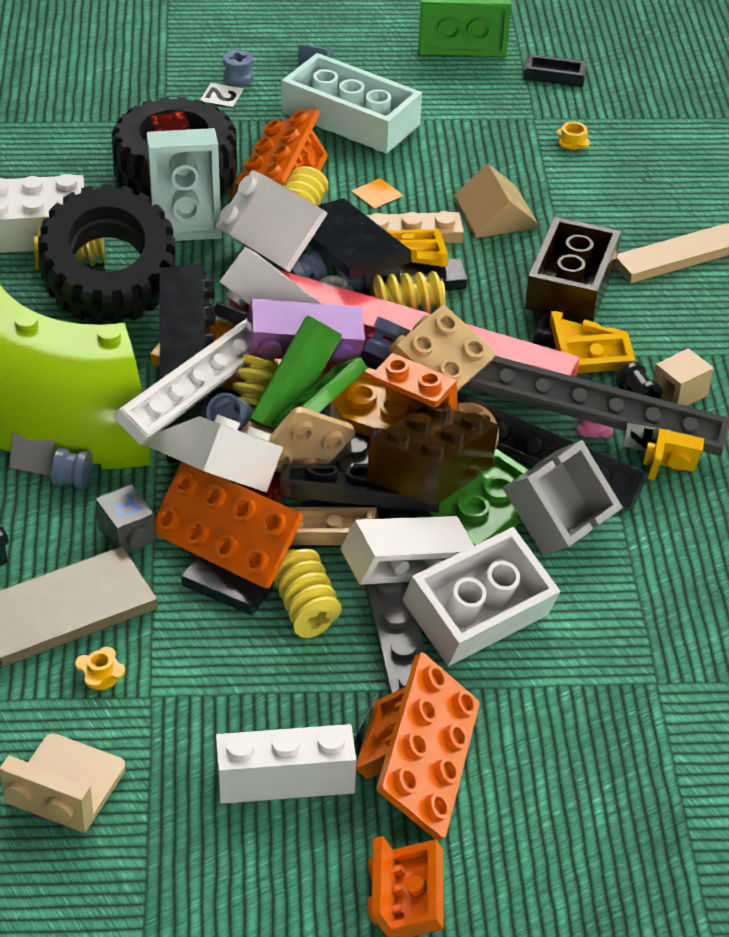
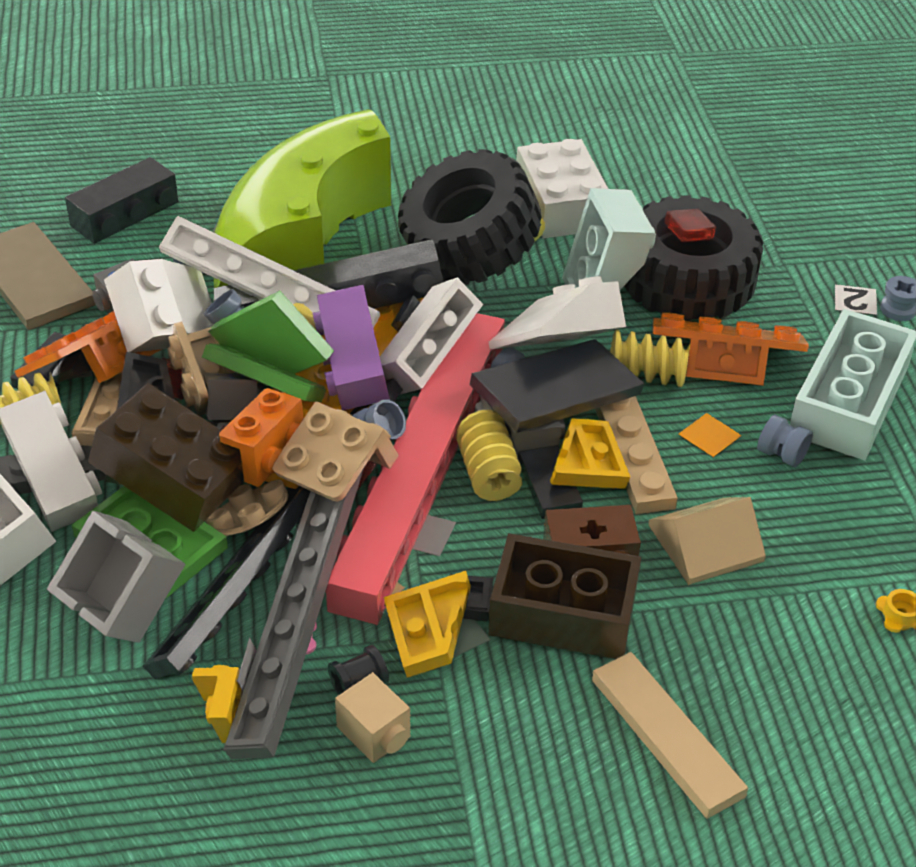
camera: 85 degrees right, 0 degrees up
none -> reddish brown brick [543,505,641,556]
none -> sand blue wheel [757,414,813,468]

